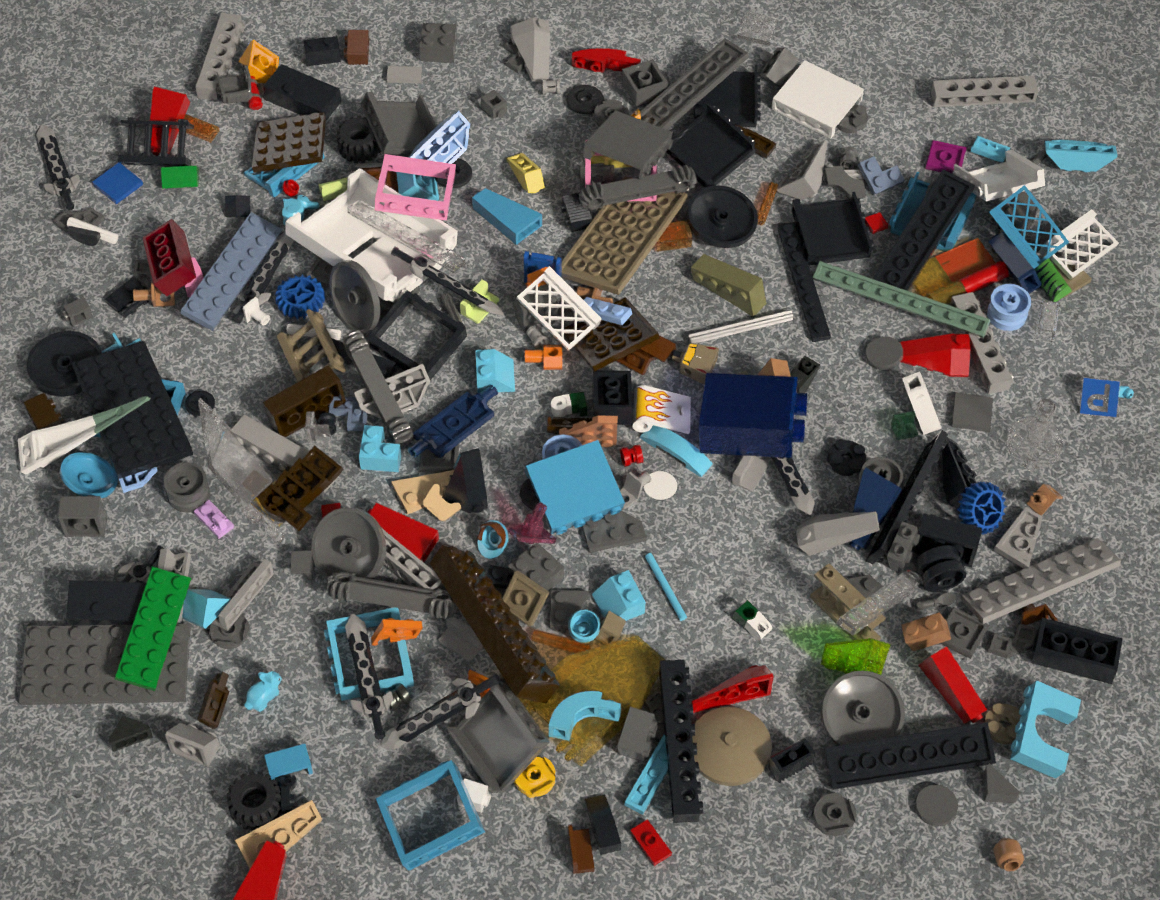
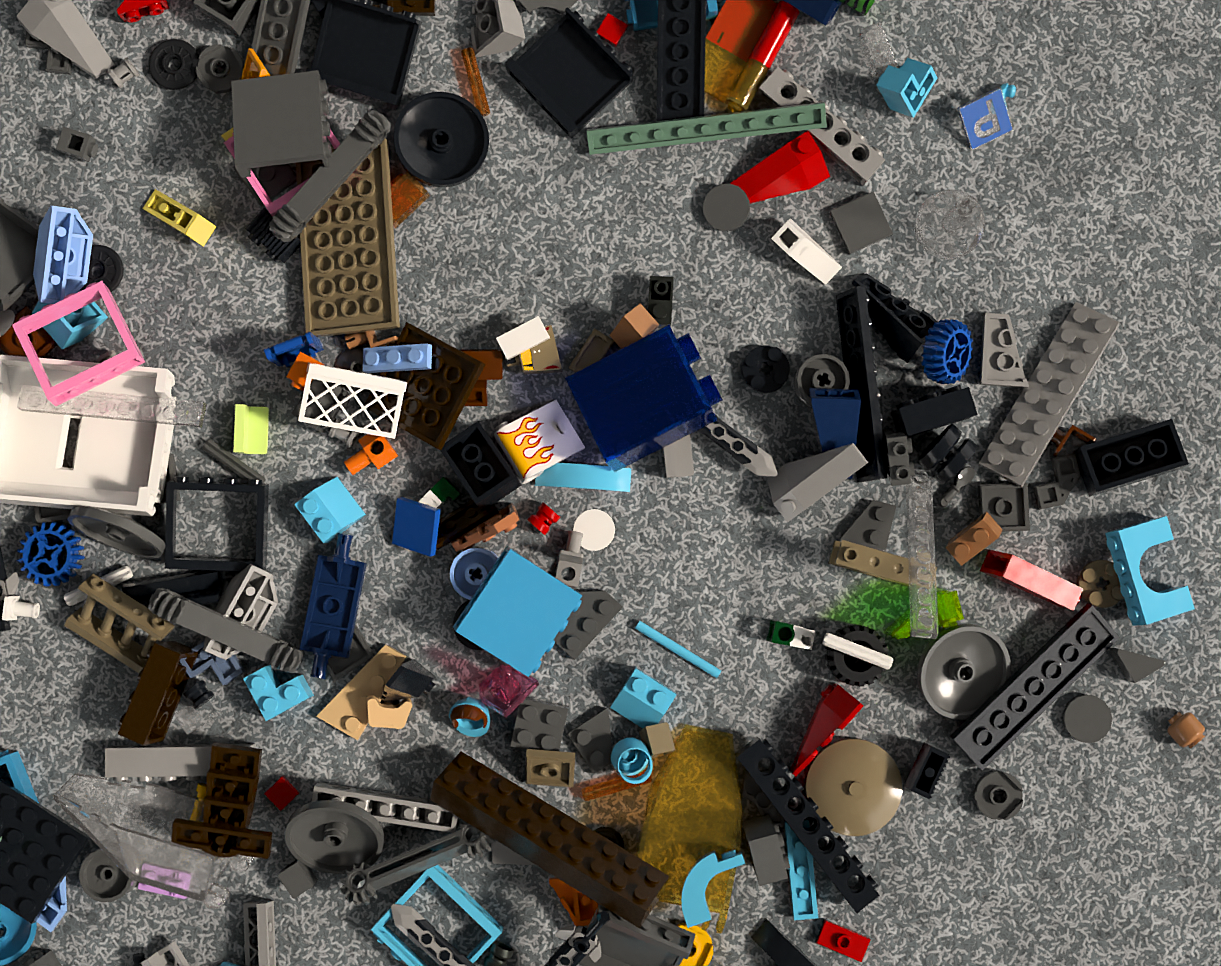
camera: 30 degrees left, 30 degrees up
black gear [185,391,215,418] -> none
red slope [367,502,439,563] -> none
orange wing [371,618,423,646] -> none
black sword [391,246,504,315] -> none
dark azure slope [472,188,542,245] -> none
black plate [482,565,508,588] -> none
axle [688,310,793,344] -> none
olive wedge [691,254,766,317] -> none
black plate [777,222,831,342] -> none
clear green panel [891,411,918,440] -> none
light blue wheel [987,284,1031,331] -> none
medium nougat bracket [1027,484,1063,515] -> none
none -> blue tile [392,497,441,557]
none -> white tile [496,316,550,360]
none -> white axle [822,633,893,670]
none -> black tyre [825,625,889,687]
none -> medium azure brick [876,58,937,118]

